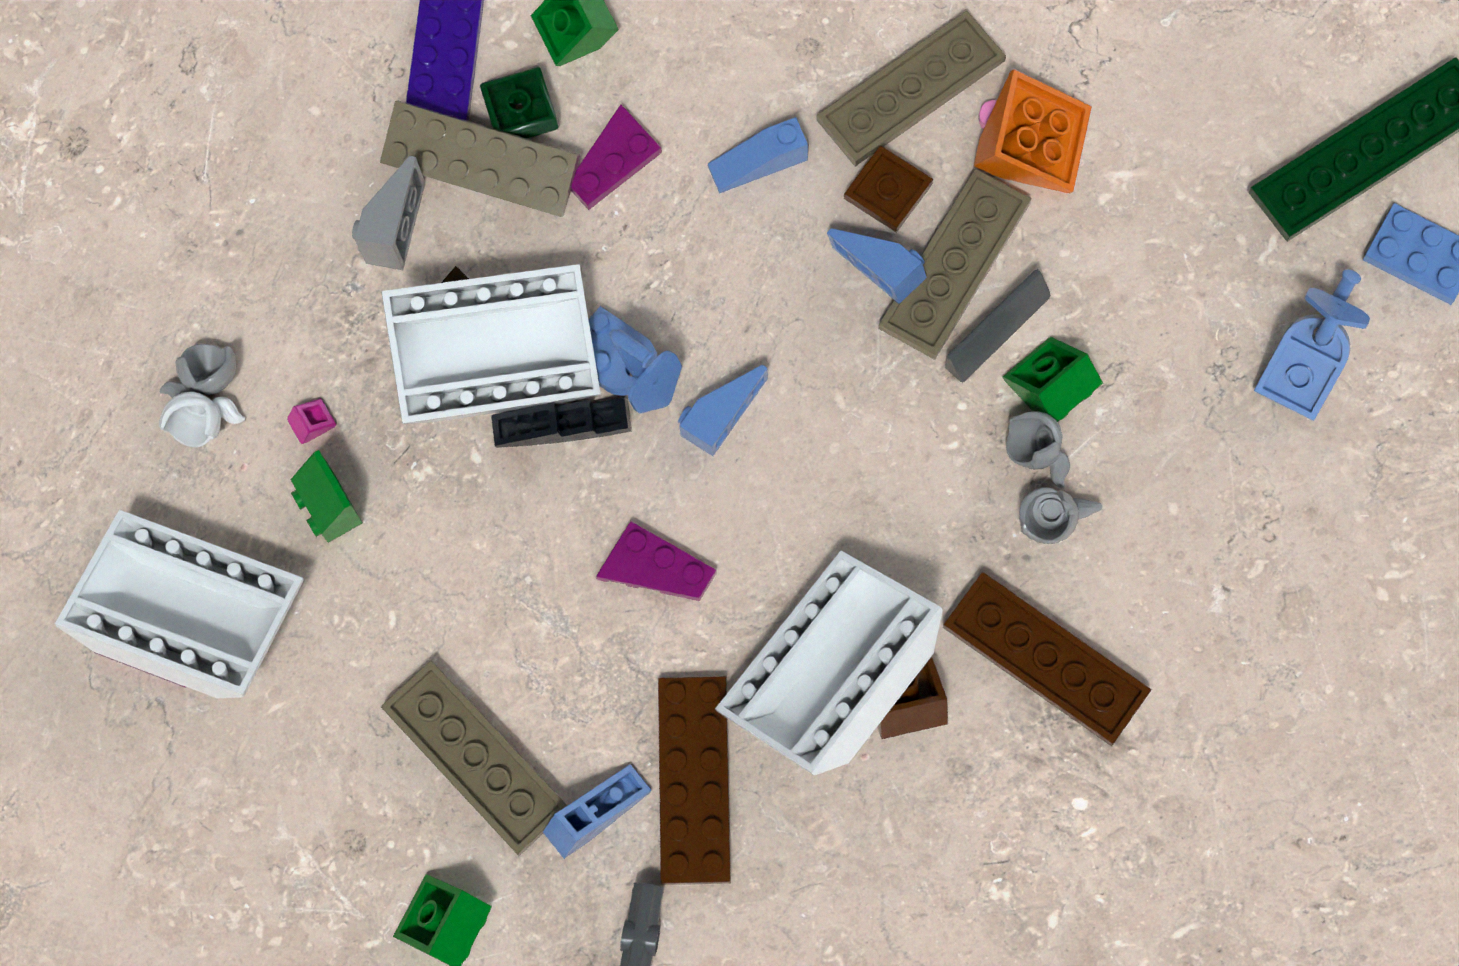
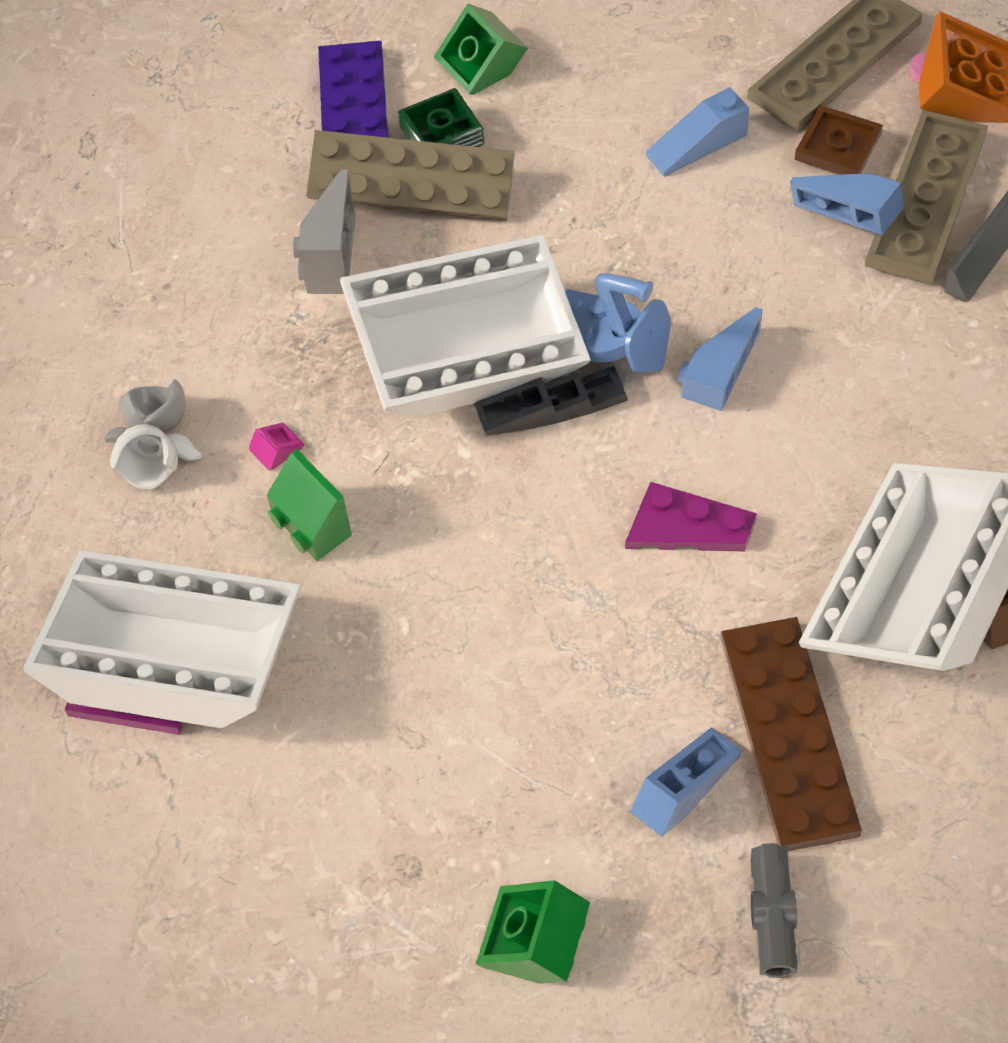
camera: 10 degrees left, 15 degrees down
dark tan plate [381,661,568,856] -> none
magenta wing [571,104,662,210] -> none

